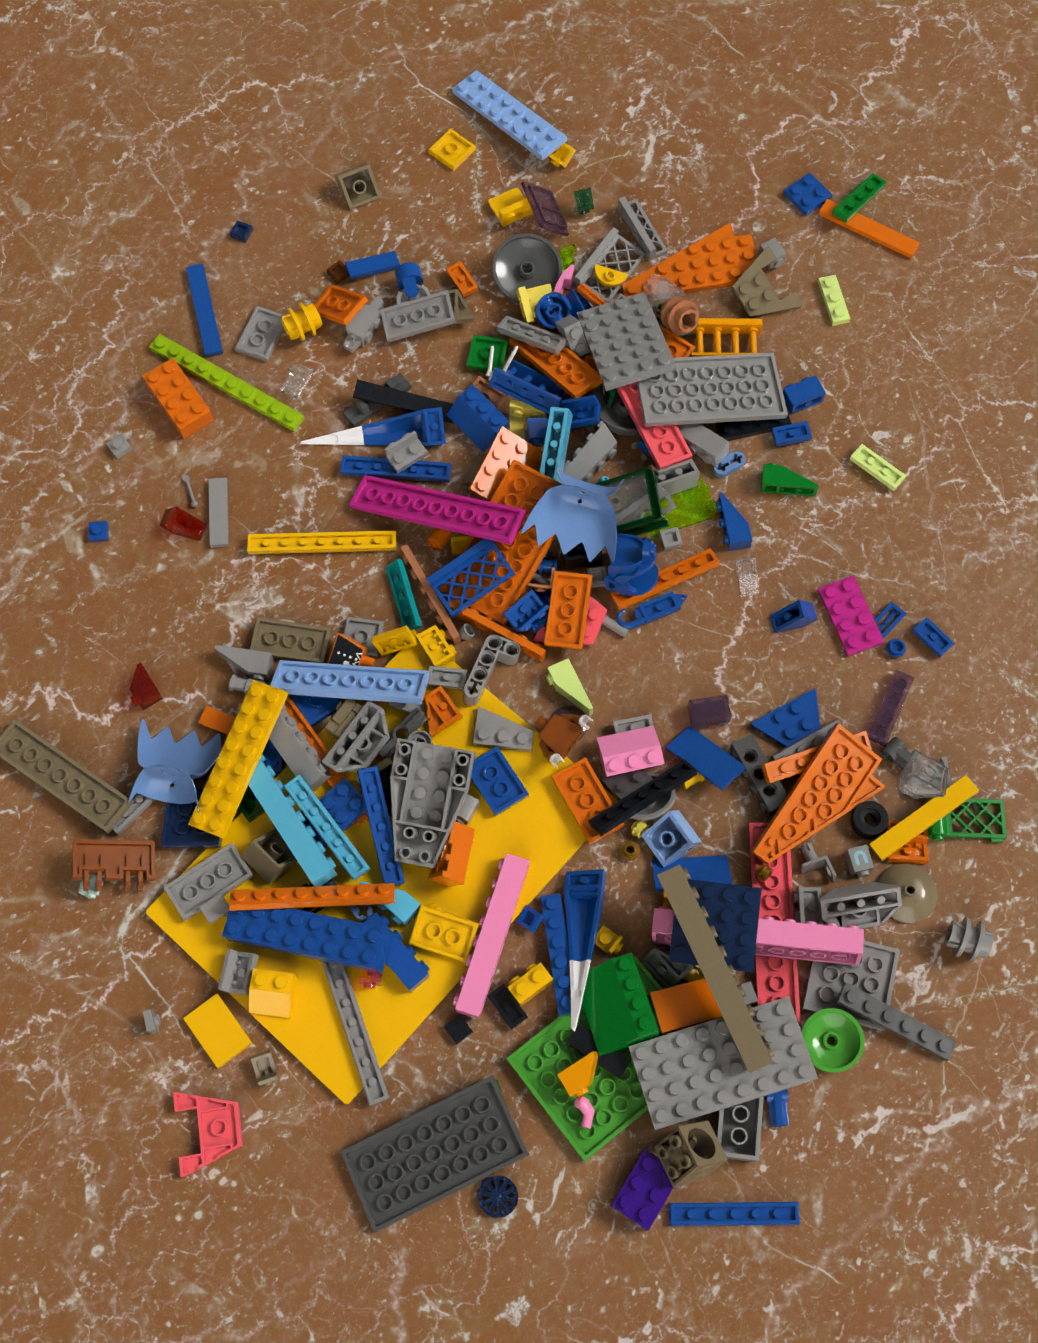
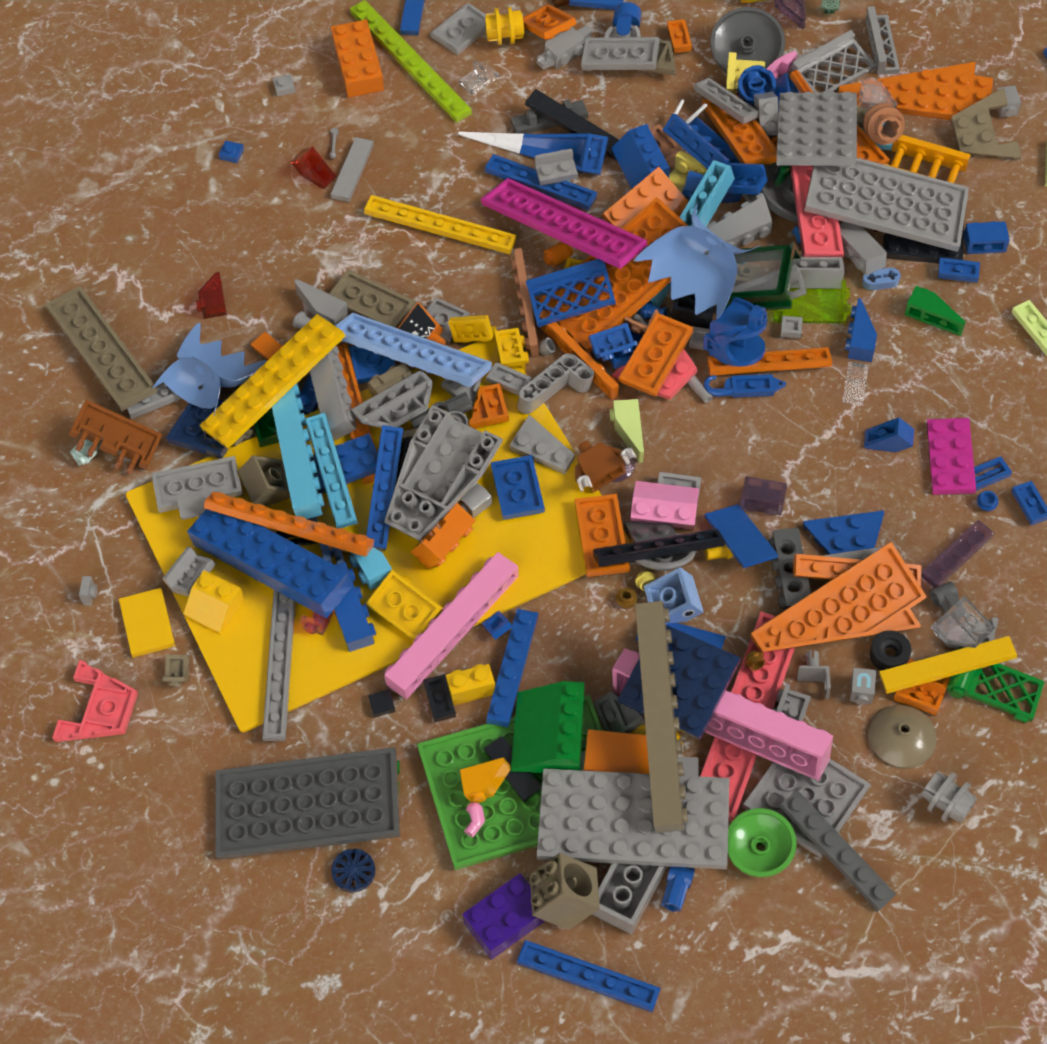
camera: 20 degrees right, 10 degrees down
teal plate [385,559,422,631] -> none
green plate [467,335,508,372] -> none
clear neon green bracket [559,244,577,270] -> none
blue plate [564,869,606,1032] -> none
yellow plate [594,264,629,288] -> none
yellow bracket [594,925,624,957] -> none
light grey wedge [819,882,902,929] -> none

